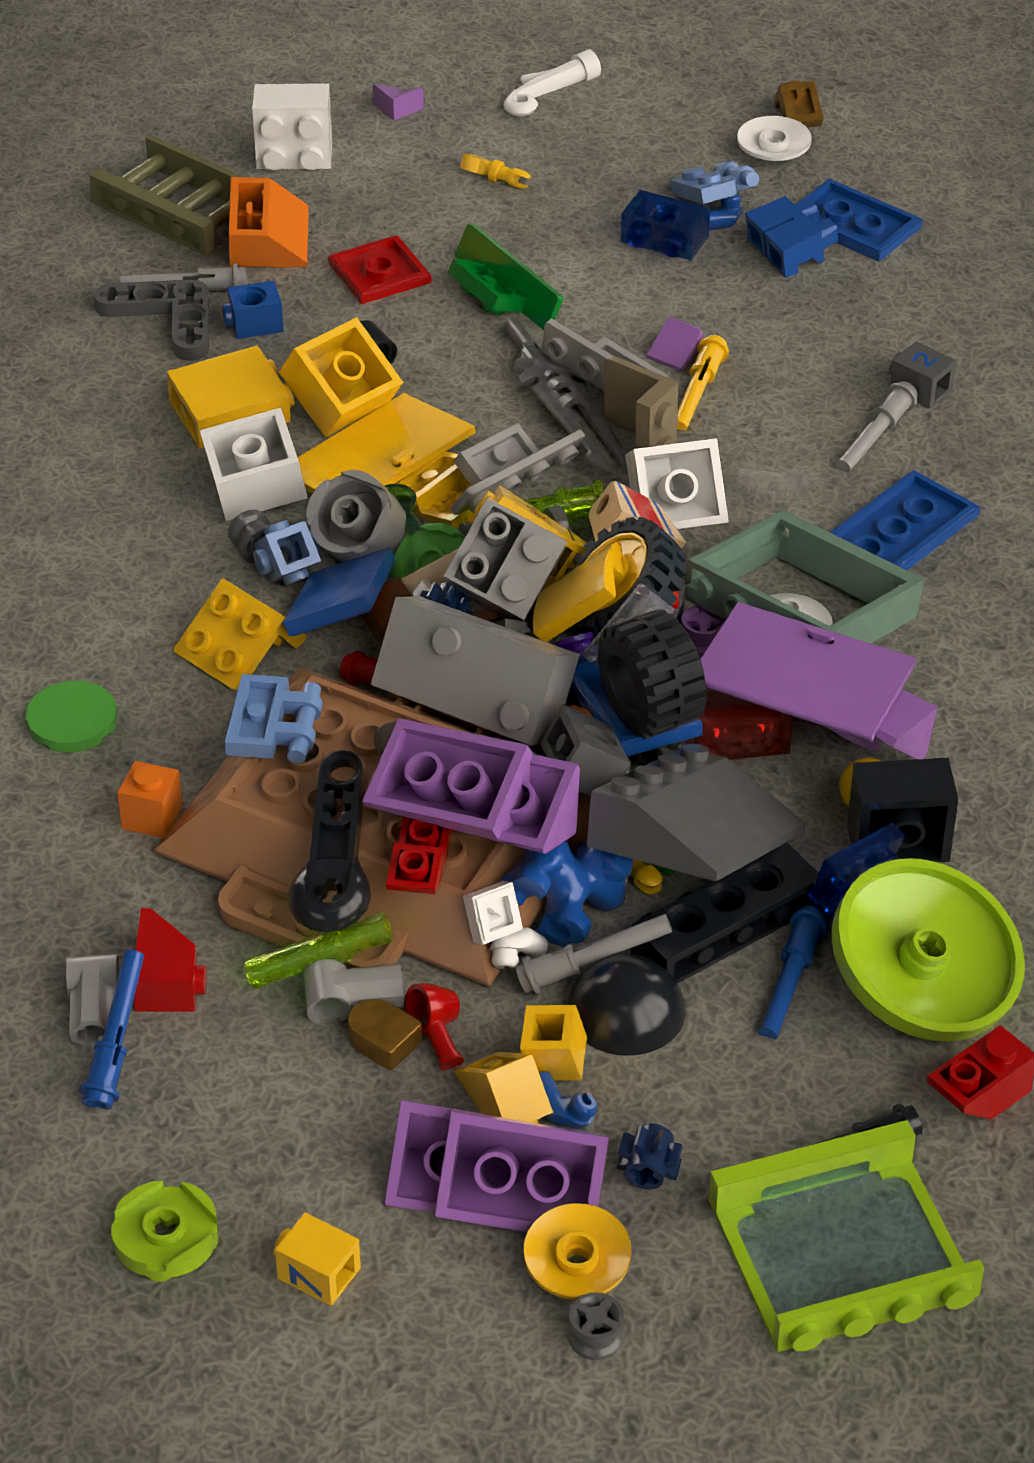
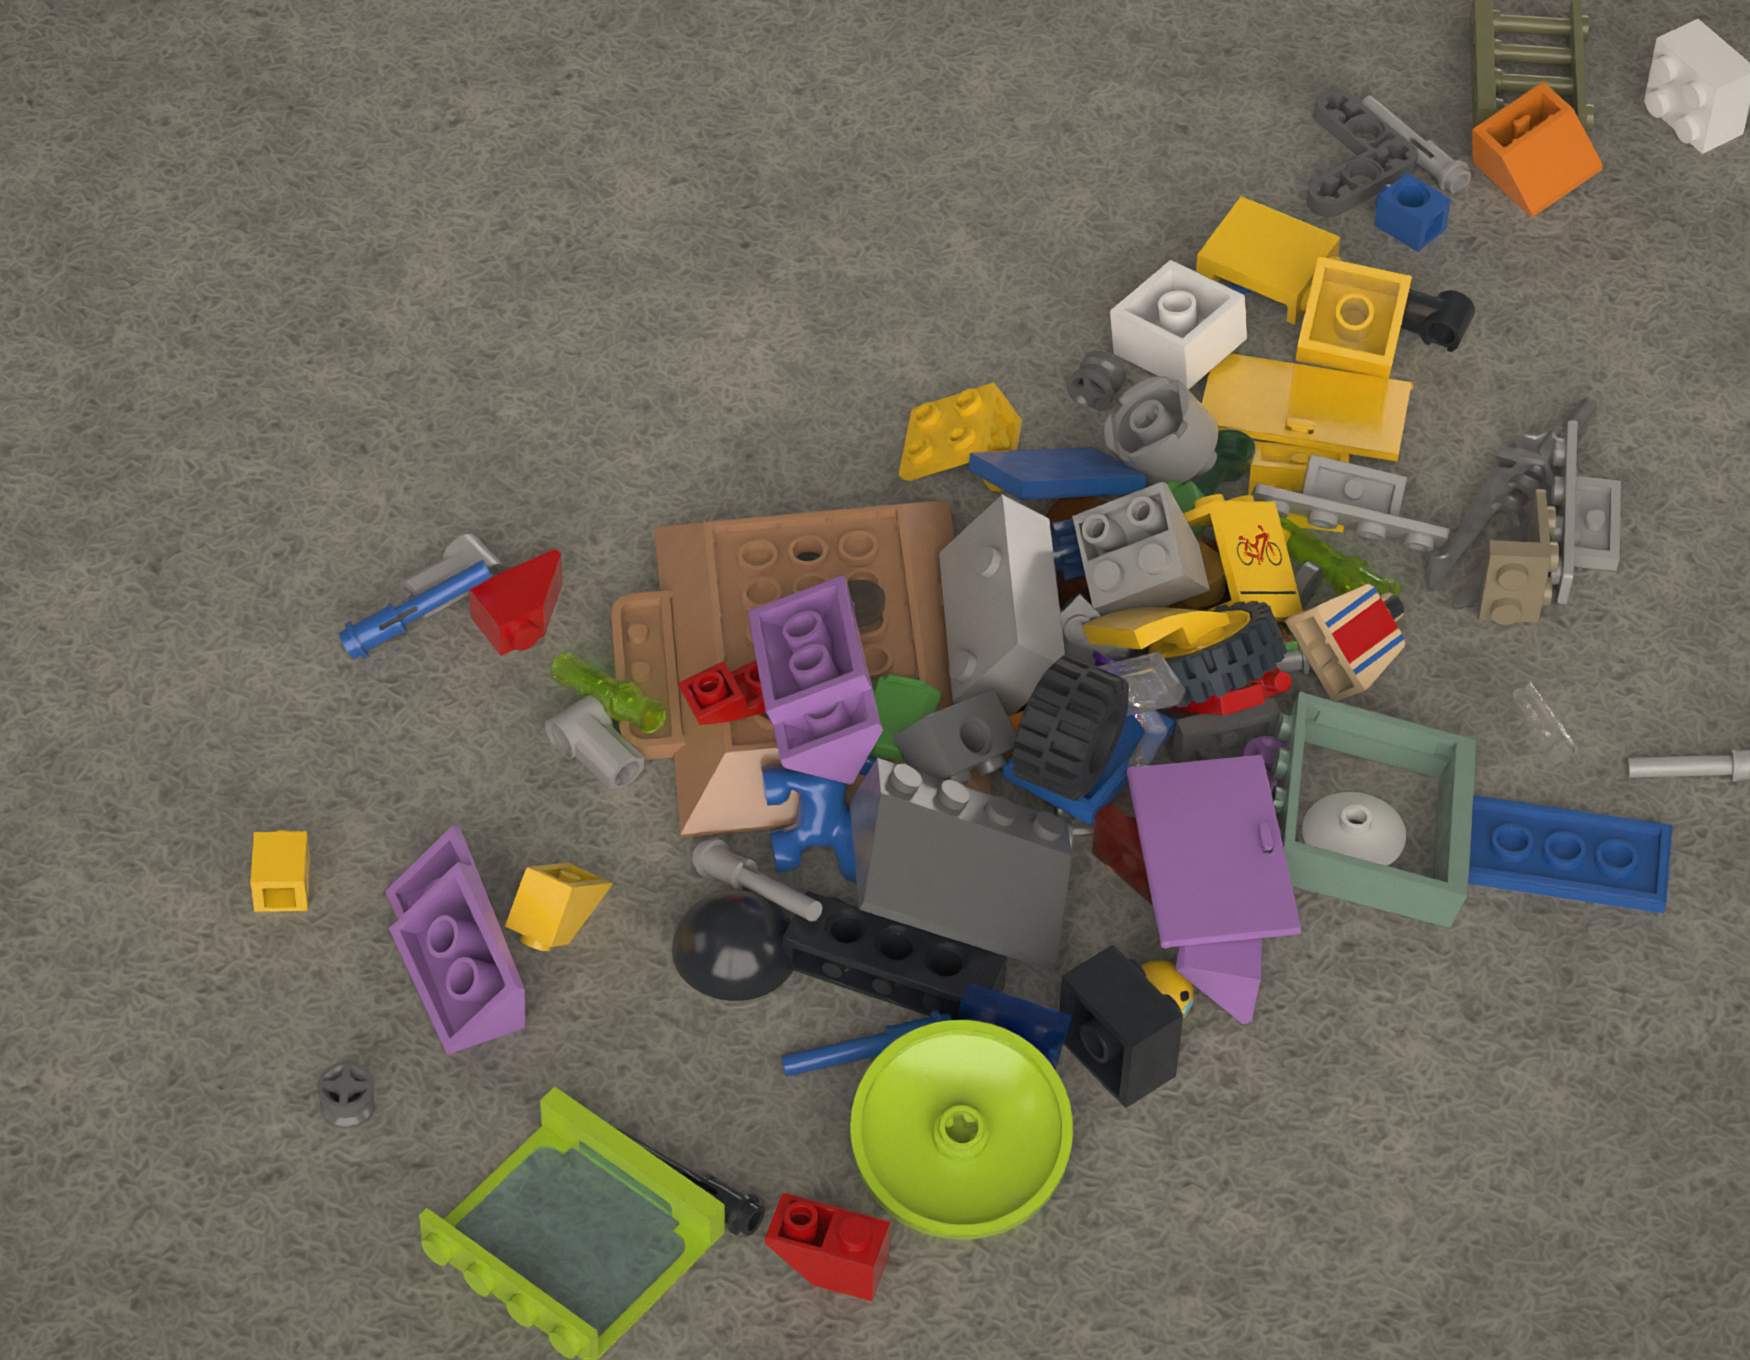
camera: 55 degrees right, 5 degrees up
bright green tile [26,681,118,752] -> none
lime plate [111,1180,219,1282] -> none
orange brick [117,761,183,838] -> none
medium blue plate [225,674,323,763] -> none
medium blue brick [253,520,321,586] -> none
black beam [288,750,371,933] -> none
red tile [328,235,432,305] -> none
pearl gold piece [348,999,422,1070] -> none
red bar [404,983,464,1071] -> none
green bracket [447,224,564,330] -> none
white tile [463,881,523,945] -> none
white arm [489,927,548,969] -> none
yellow brick [520,1005,587,1081] -> none
yellow dish [524,1203,631,1300] -> none
blue arm [539,1072,597,1129] -> none
dark blue gear [617,1123,683,1190] -> none
white slope [625,438,729,529] -> none
medium lavender slope [647,317,703,372] -> none
yellow pin [677,335,729,431] -> none

